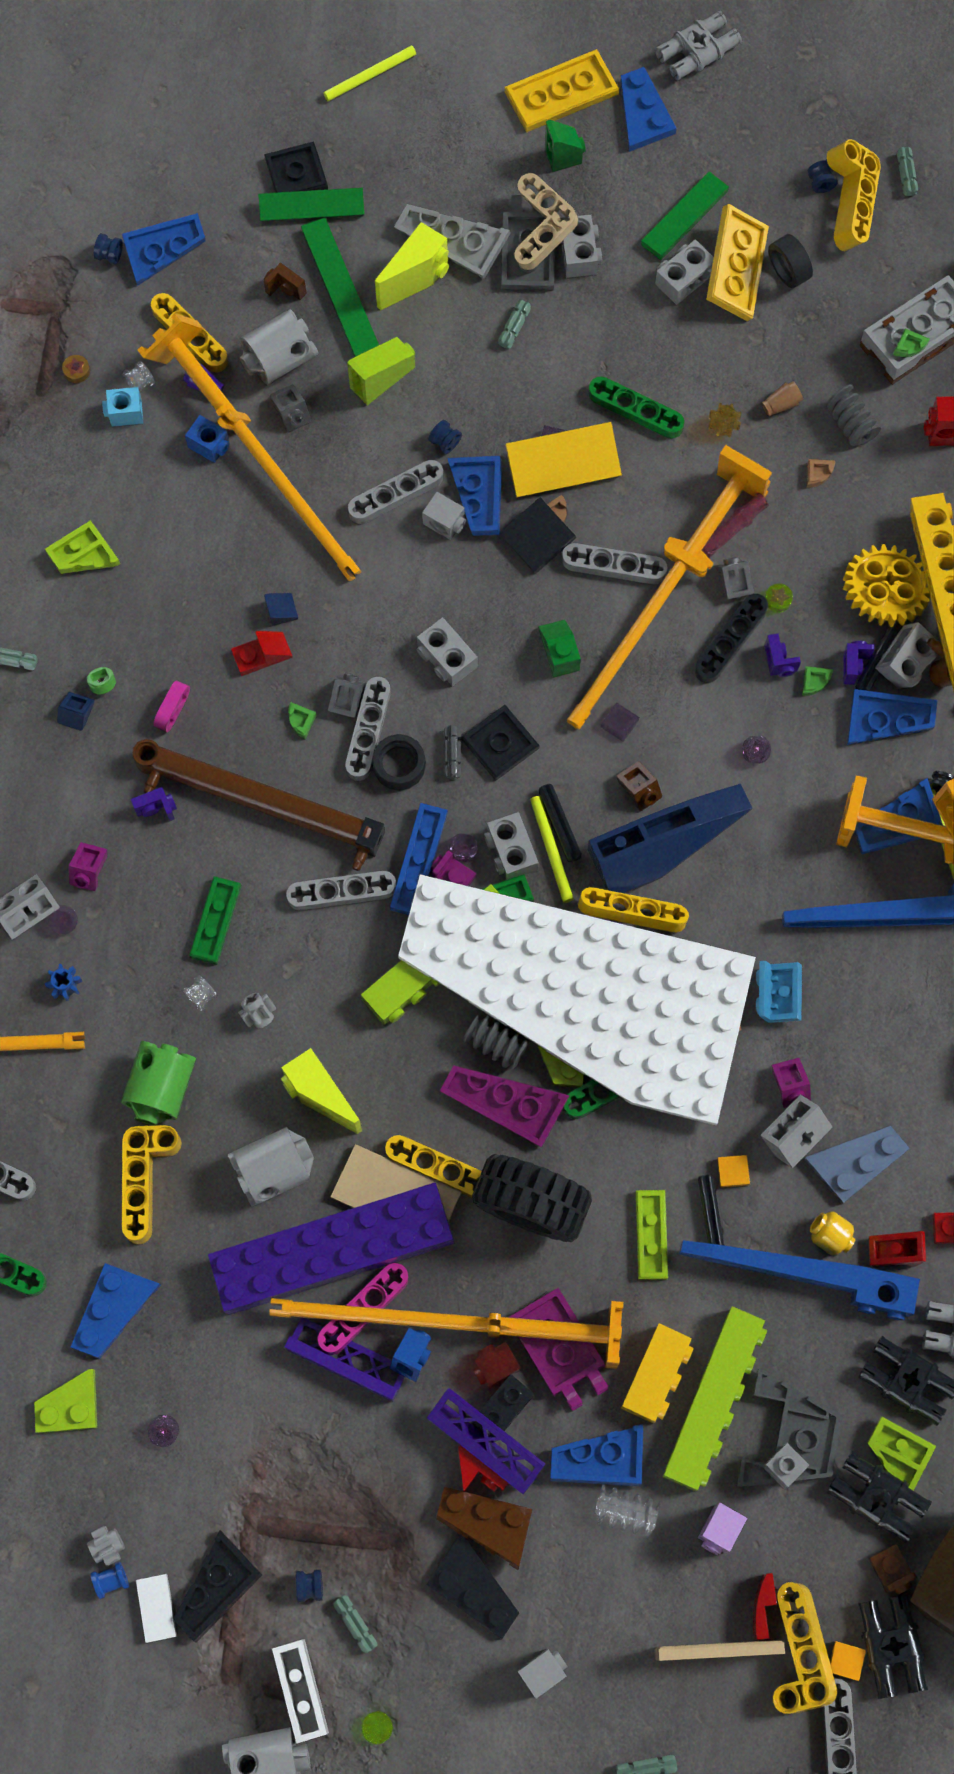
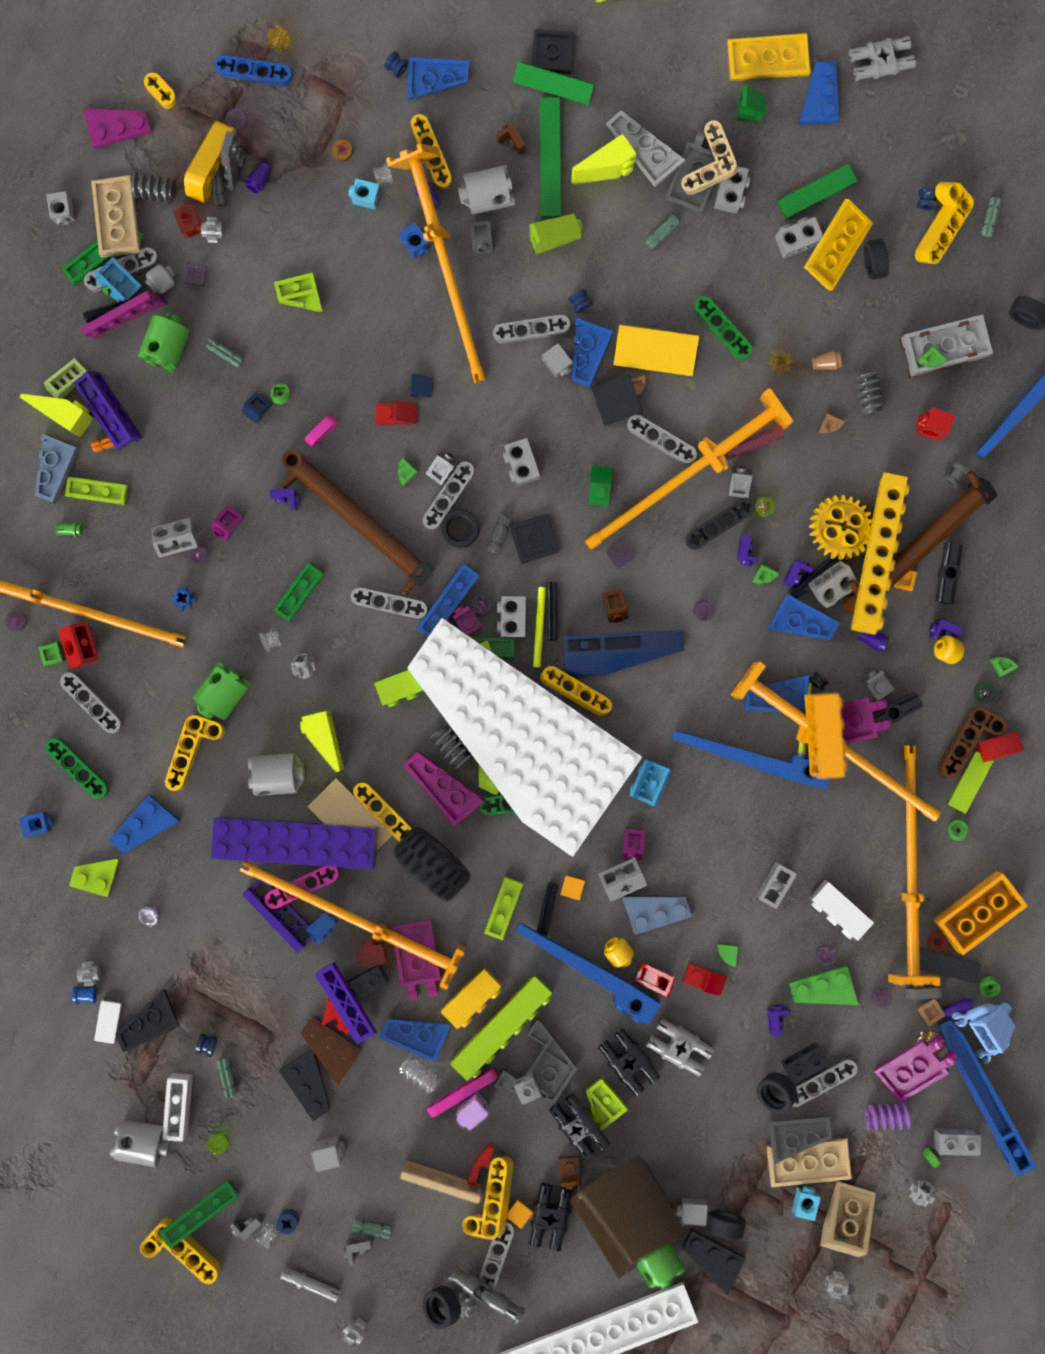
camera: 20 degrees right, 15 degrees up
none -> dark pink beam [426,1067,498,1118]

